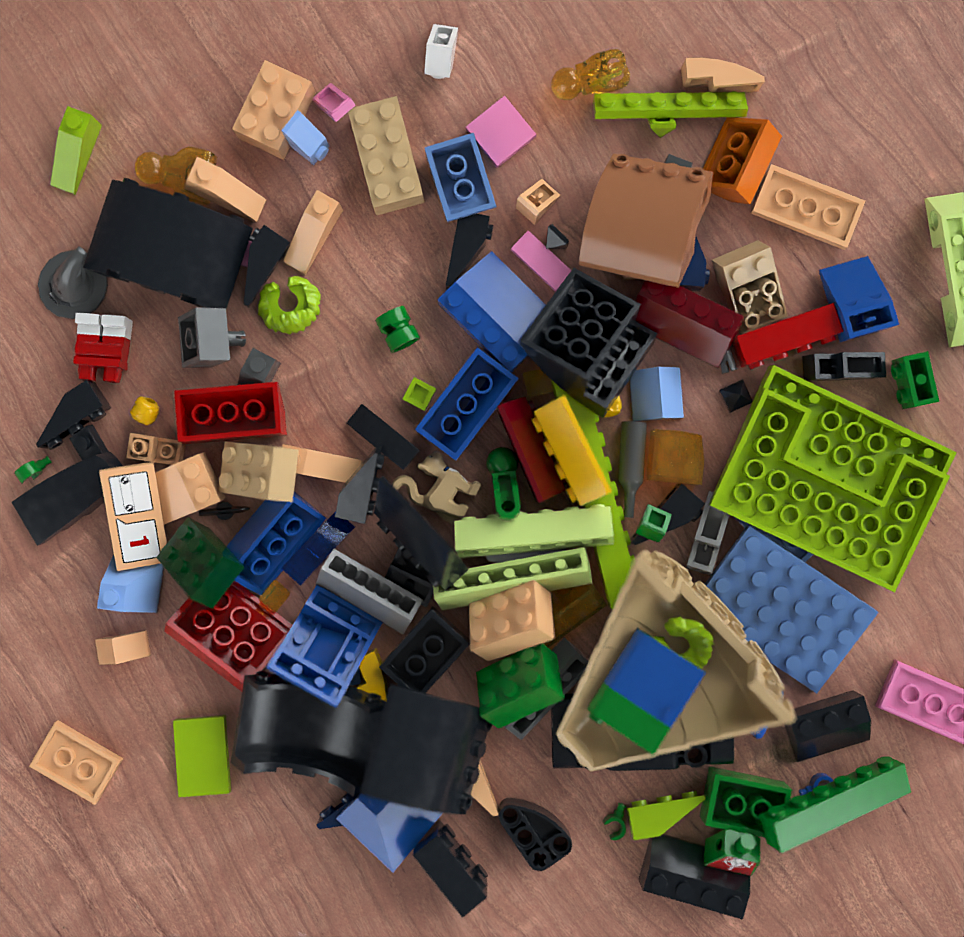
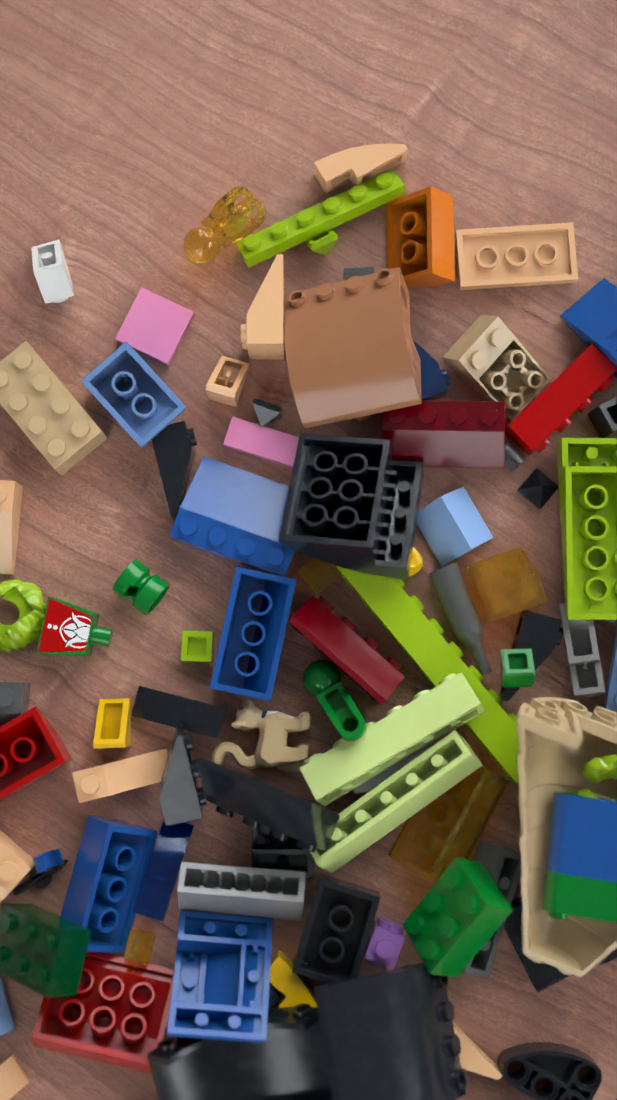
camera: 25 degrees left, 5 degrees down
tan brick [218,441,299,502] -> none
light nougat brick [469,580,554,661] -> none
yellow slope [531,395,612,506] -> none
none -> blue piece [32,848,64,873]
none -> torso [36,596,113,656]
none -> yellow slope [93,698,131,749]
none -> light nougat slope [241,254,284,360]
none -> medium lavender brick [364,917,405,970]

